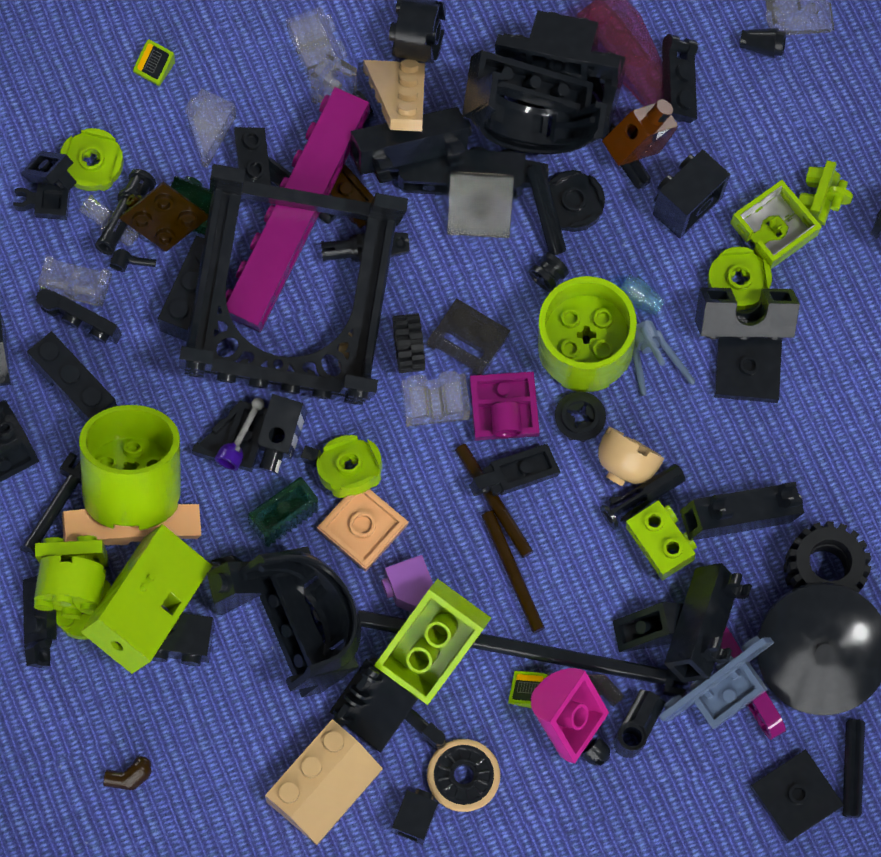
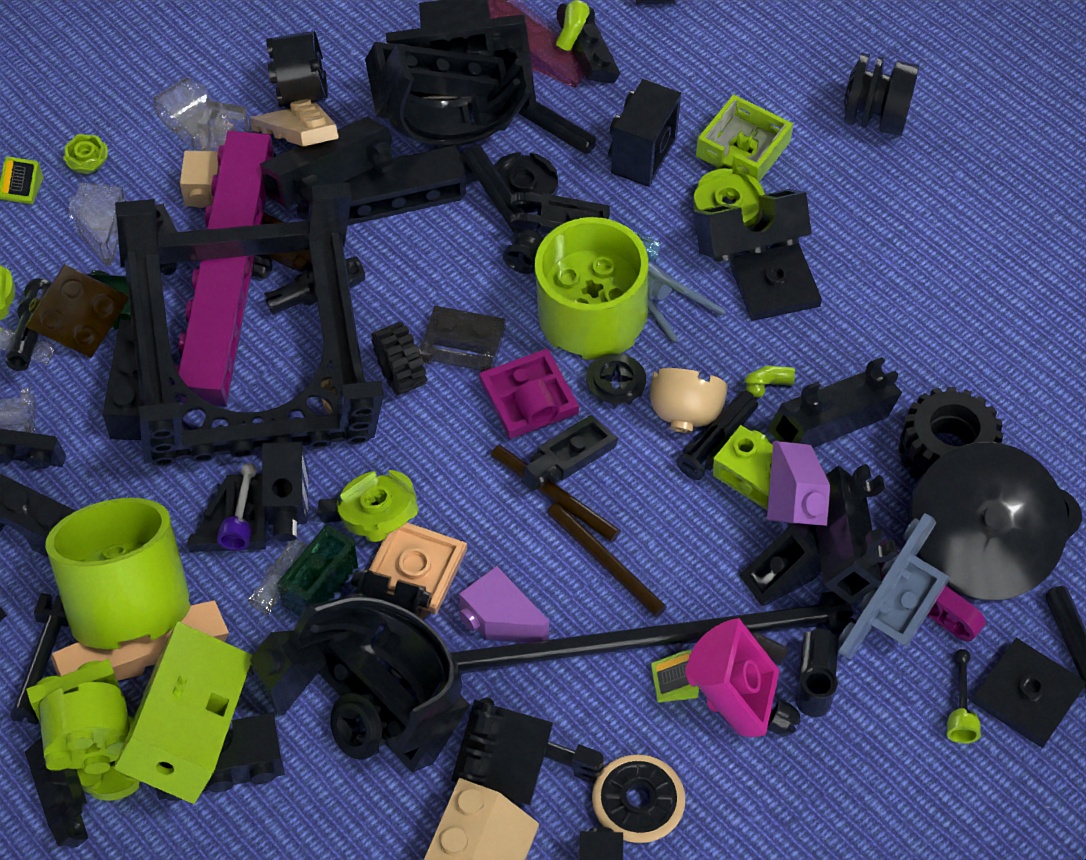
camera: 15 degrees left, 15 degrees down
black hand [110,249,156,272] -> none
lime brick [374,579,491,705] -> none
clear brick [401,371,470,427] -> none
clear smoke plate [447,171,514,238] -> none
reddish brown torso [602,99,678,166] -> none
lime hips [799,160,853,226] -> none
none -> lime plate [63,134,108,174]
none -> tan brick [180,151,220,208]
none -> clear axle [247,539,310,615]
none -> black gear [330,691,388,760]
none -> black hinge [345,569,433,621]
none -> black hinge [510,192,610,234]
none -> lime arm [556,0,589,51]
none -> lime arm [744,365,795,397]
none -> medium lavender slope [767,441,830,526]
none -> lime hinge [947,649,981,744]

